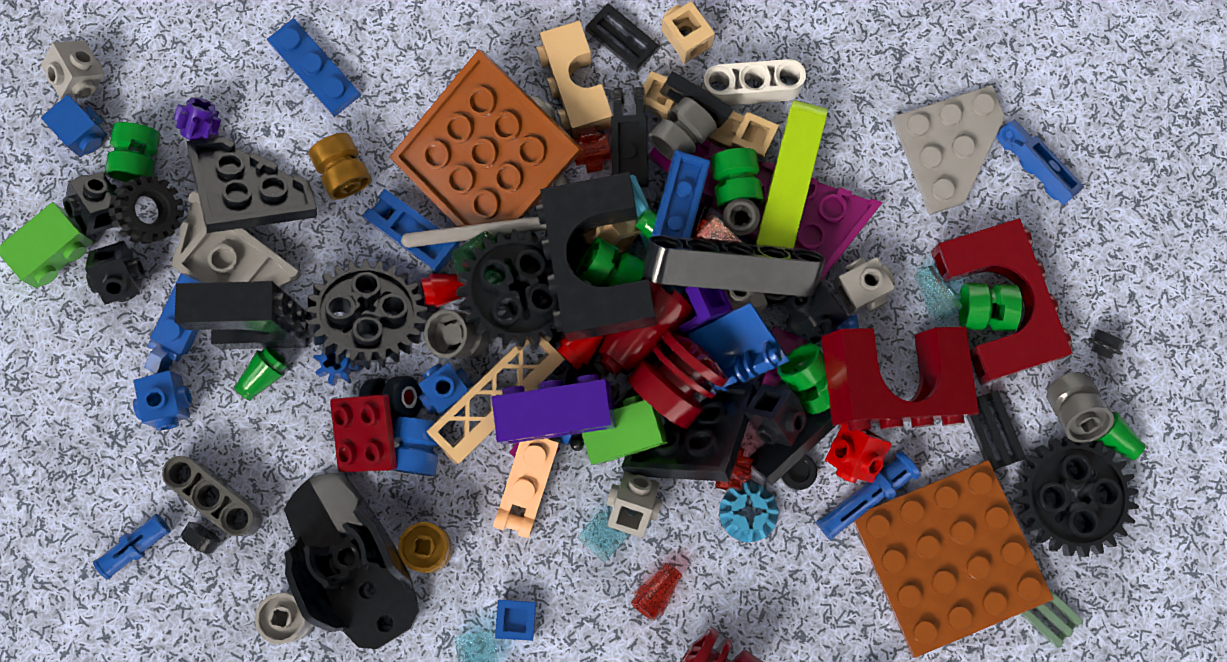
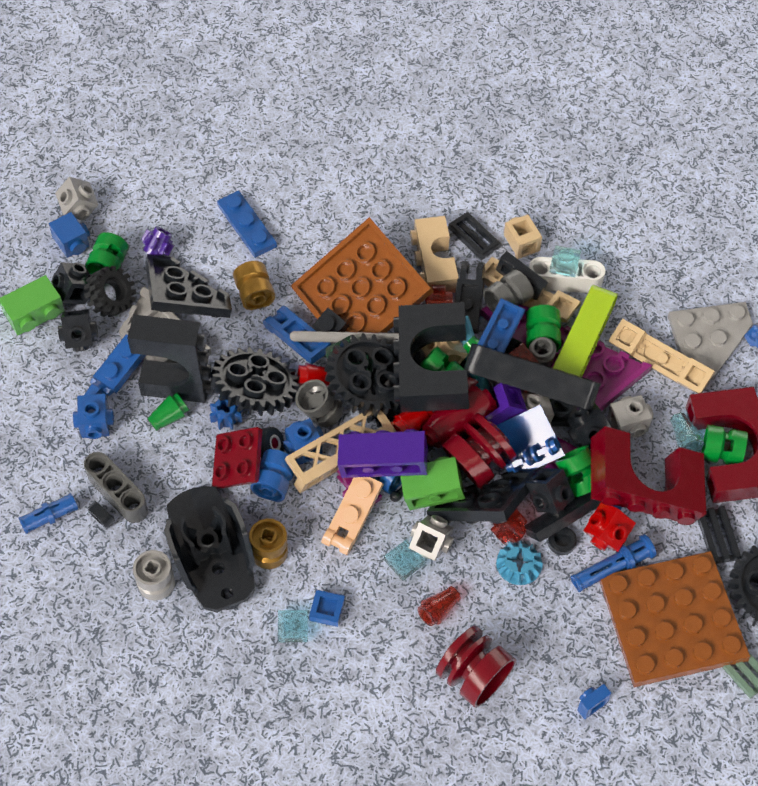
camera: 10 degrees right, 20 degrees down
none -> black plate [311,307,349,346]
none -> clear light blue plate [549,245,581,277]
none -> tan slope [609,319,715,394]

